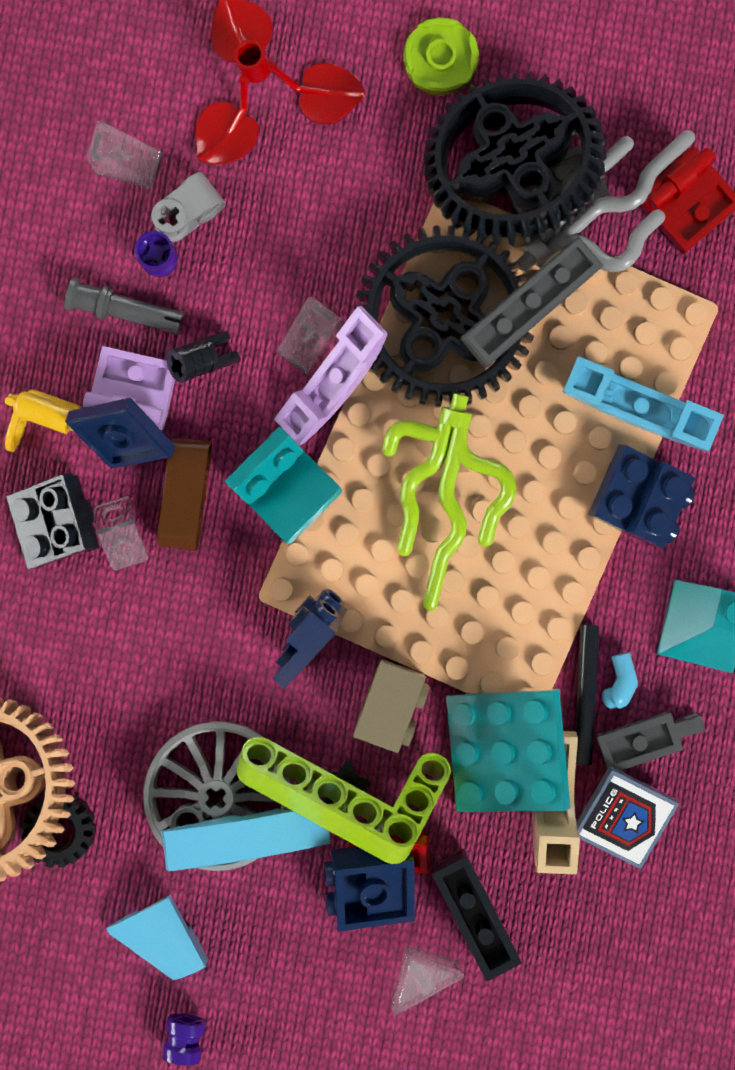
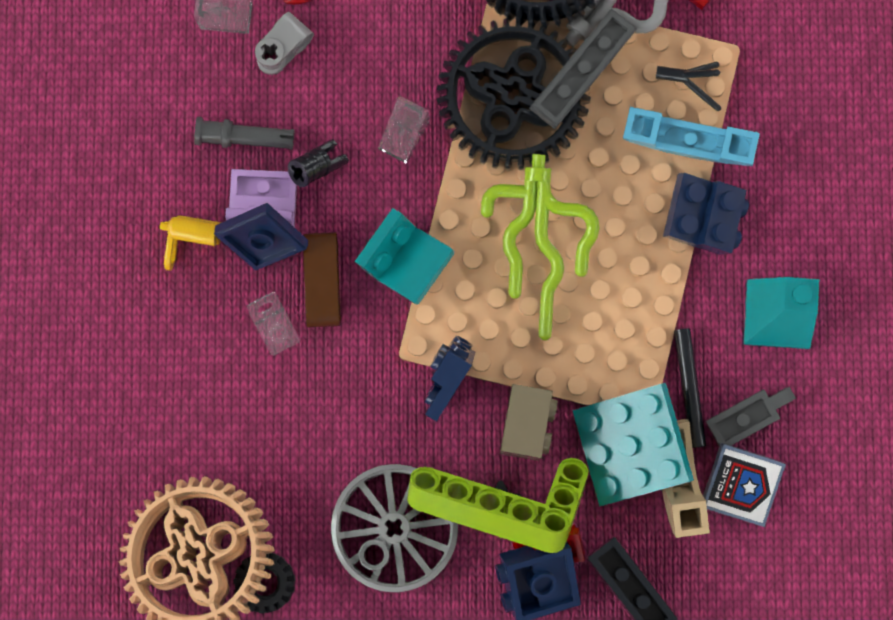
camera: 10 degrees left, 5 degrees down
plate [6,473,100,570] -> none
dark purple wheel [135,231,178,277] -> none
medium azure slope [161,809,331,871] -> none
lavender slope [274,306,388,446] -> none
medium azure arm [602,652,638,709] -> none
none -> black plant [656,62,721,111]

